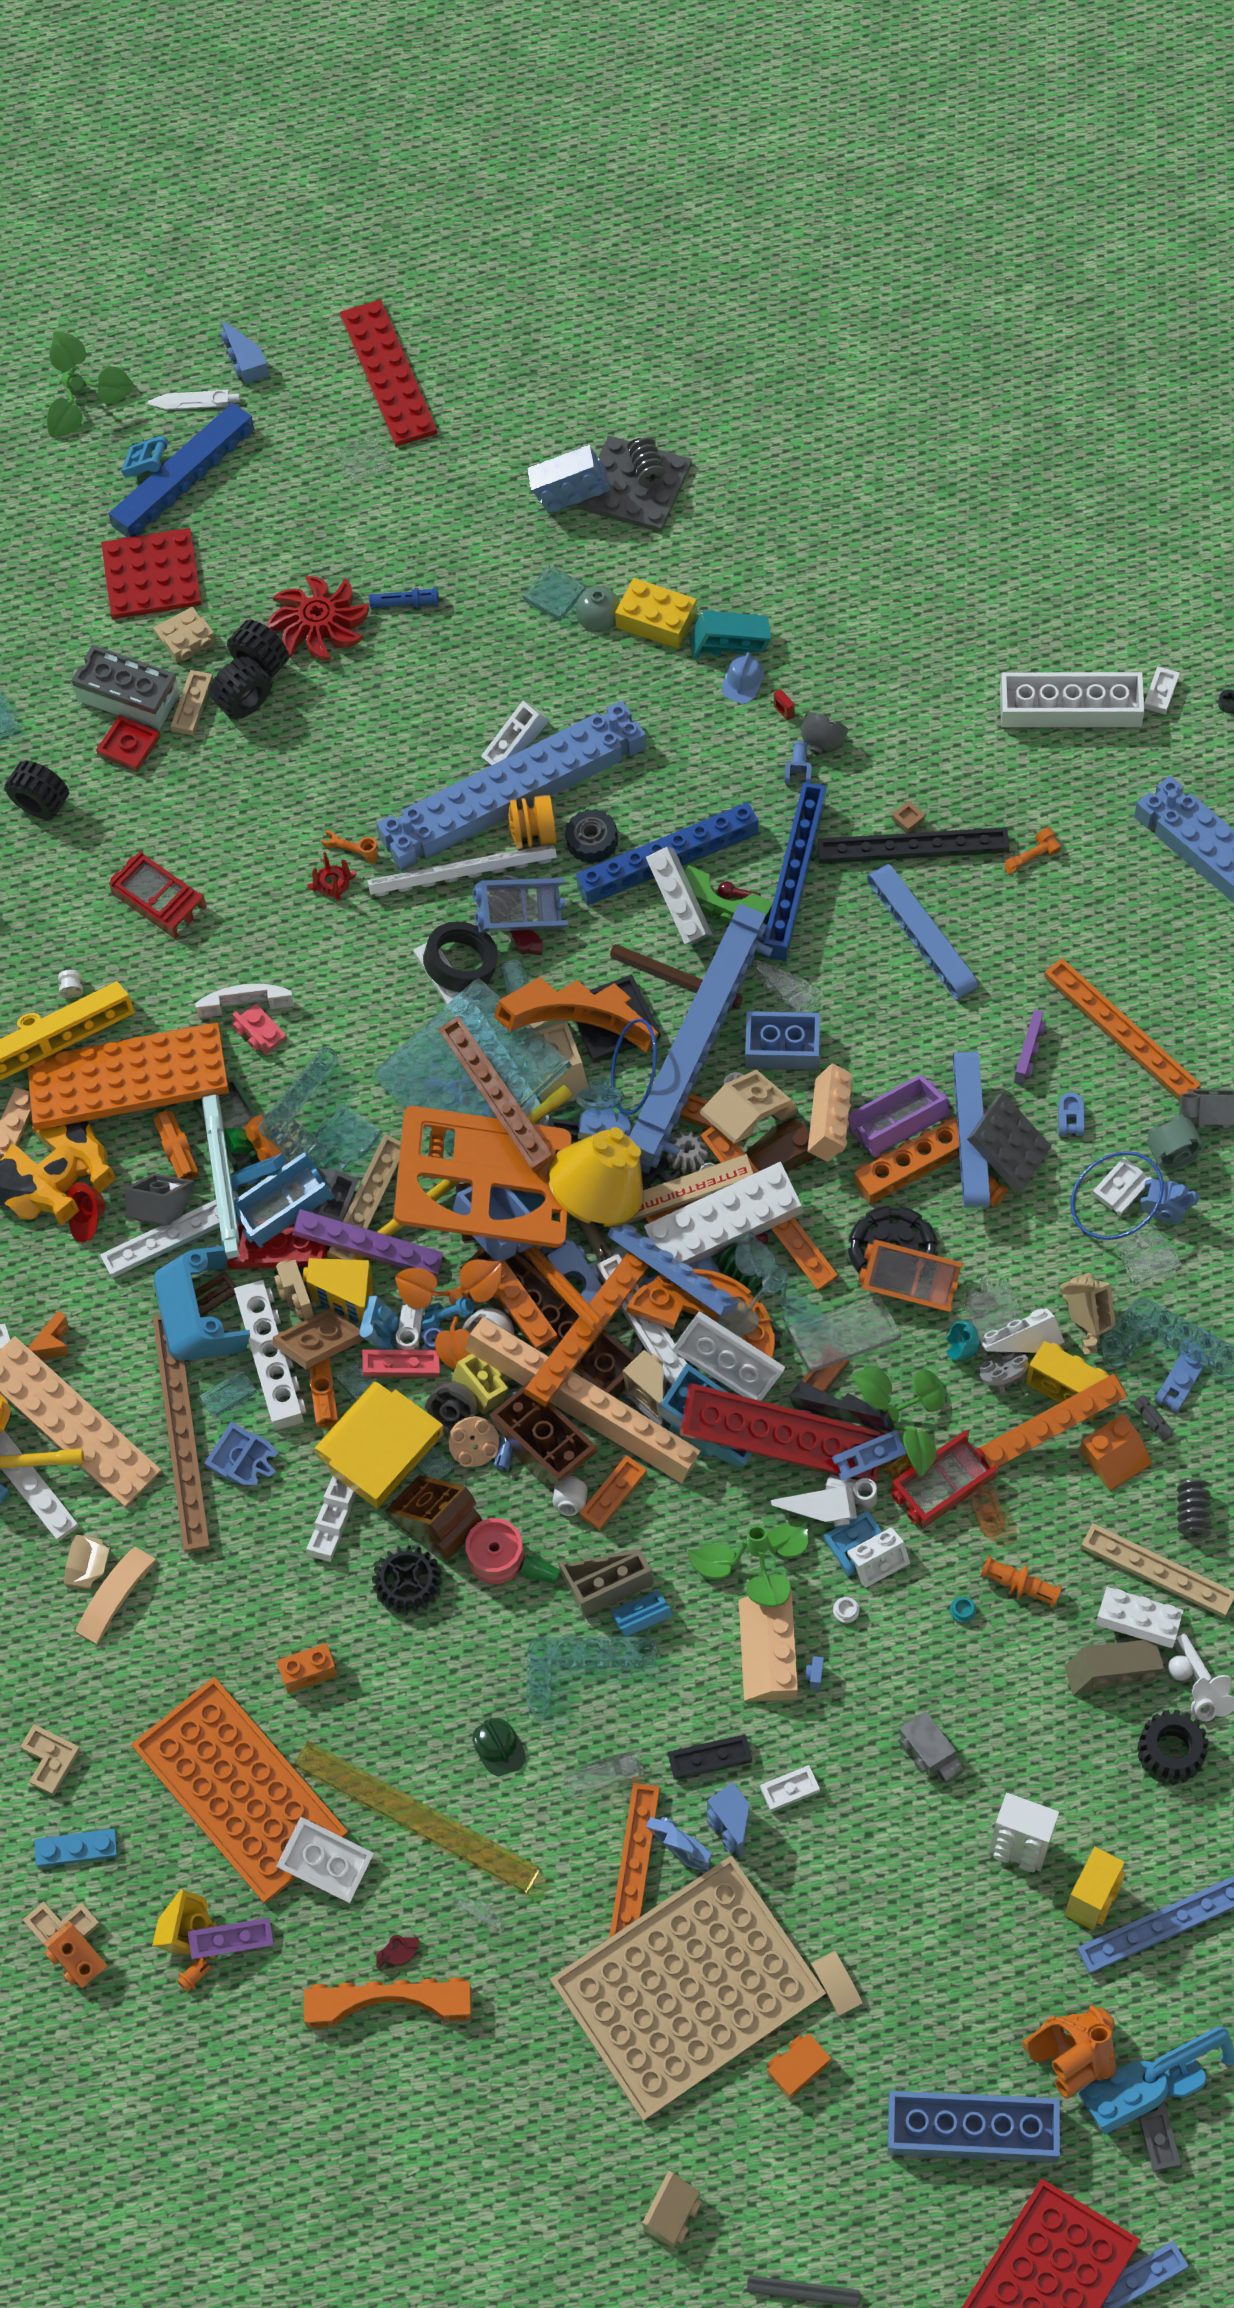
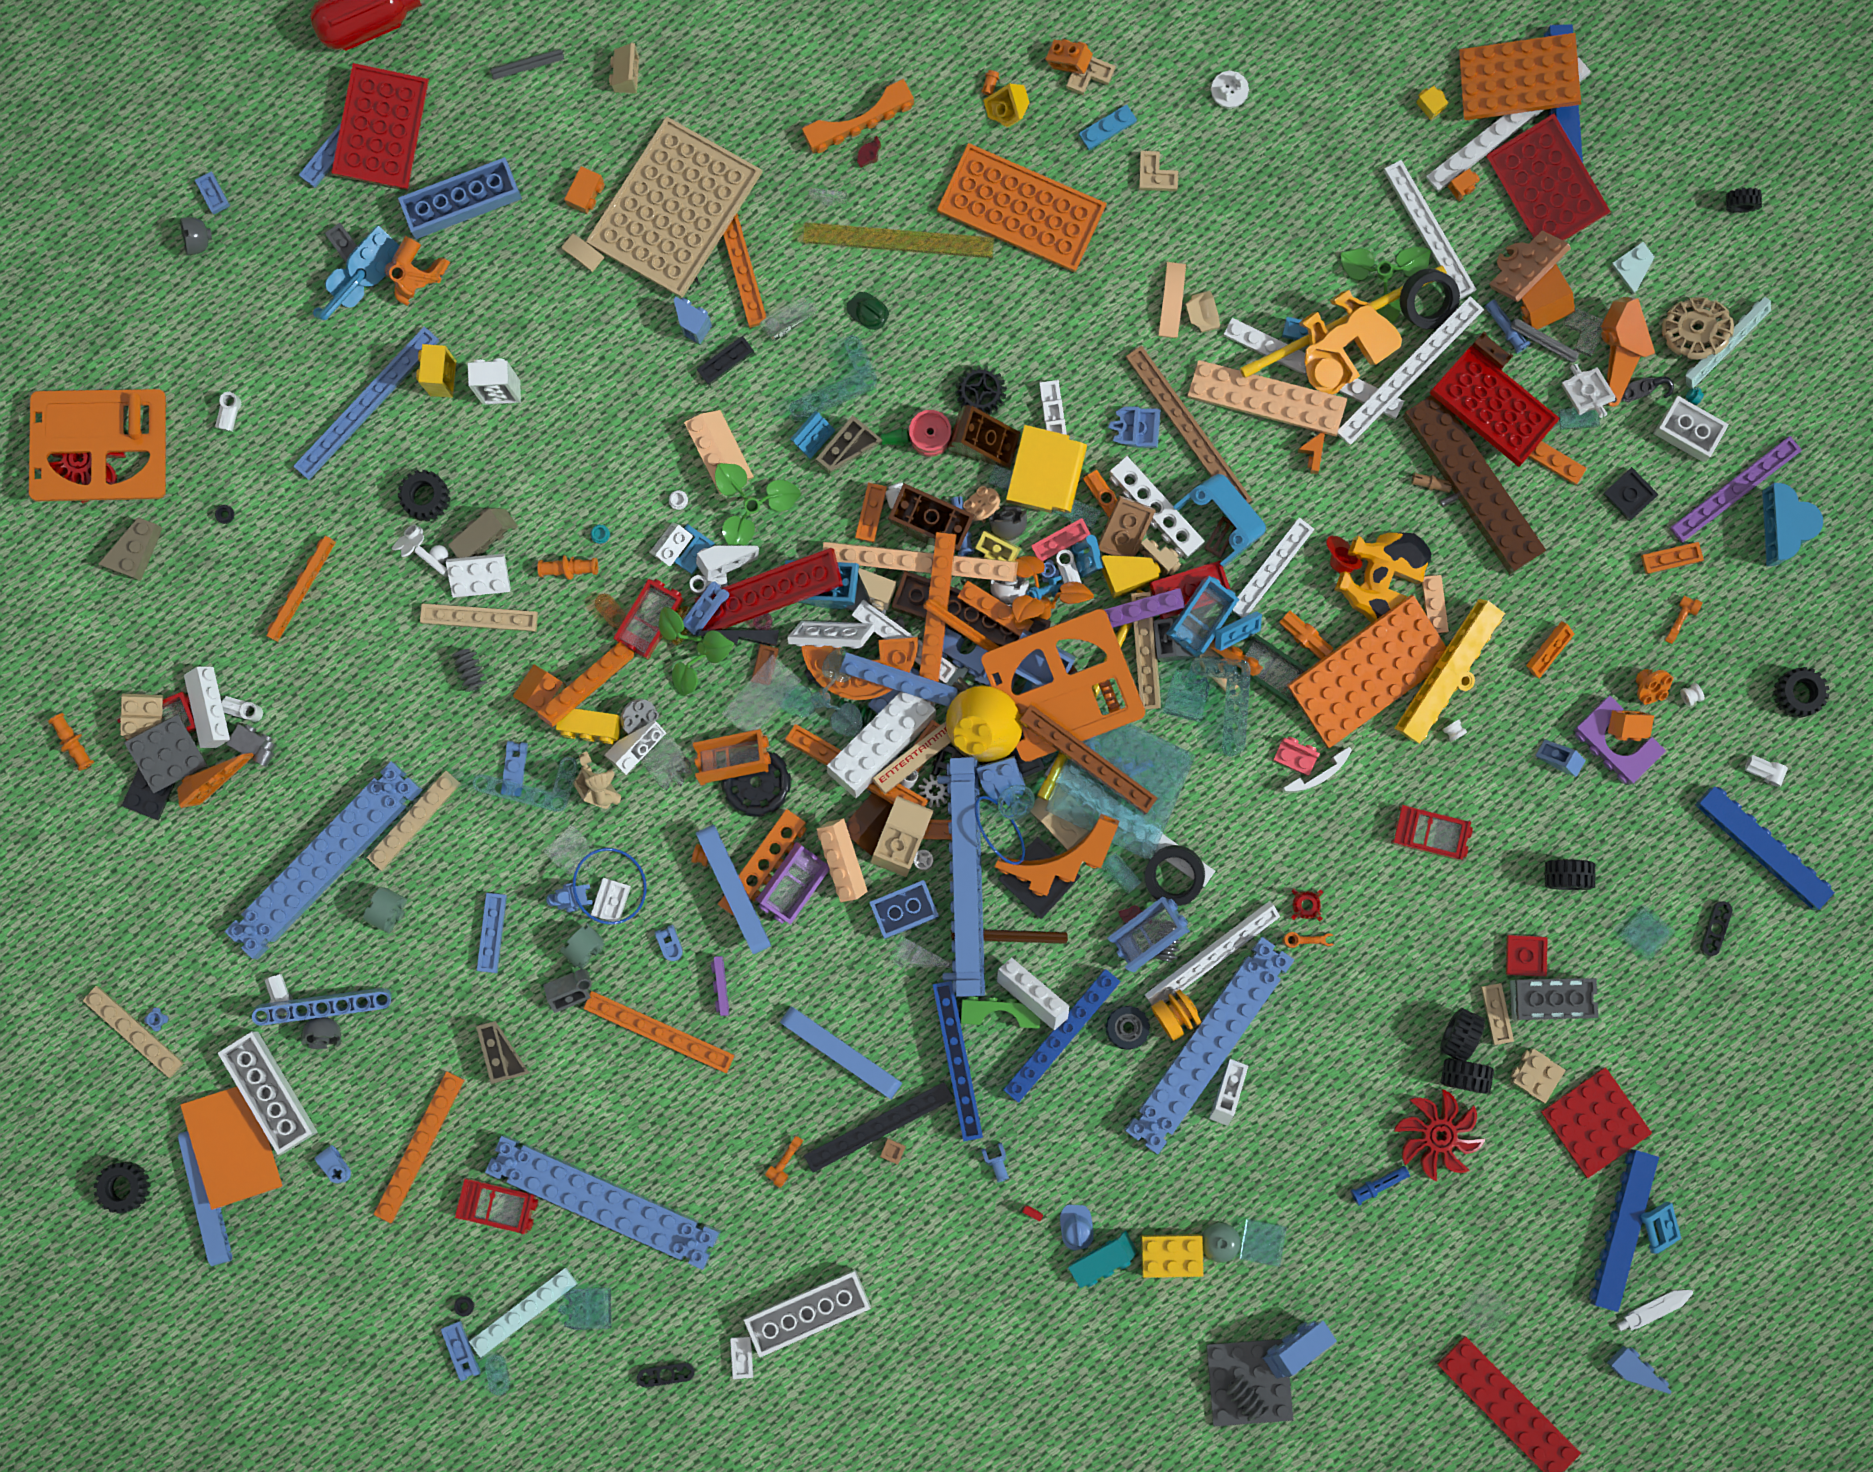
camera: 155 degrees right, 20 degrees up
bright green plant [47,331,133,437] -> none
dark grey slope [125,1173,195,1226] -> none
medium lavender plate [188,1918,274,1959] -> none
clear light blue plate [199,1370,257,1419] -> none
light aqua piece [202,1094,240,1259] -> none
green plate [224,1128,253,1153] -> none
orange brick [276,1643,338,1694] -> none
white plate [276,1817,374,1903] -> none
medium blue plate [646,1817,713,1871] -> none
dark red bar [717,881,761,899] -> none
white plate [760,1765,820,1812] -> none
dark grey cylinder [801,712,849,755] -> none
medium blue plate [805,1656,824,1691] -> none
flat silver hinge [898,1711,964,1784] -> none
teal hair [946,1321,980,1360] -> none
dark grey plate [967,1092,1052,1193] -> none
dark grey axle [1134,1395,1173,1441] -> none

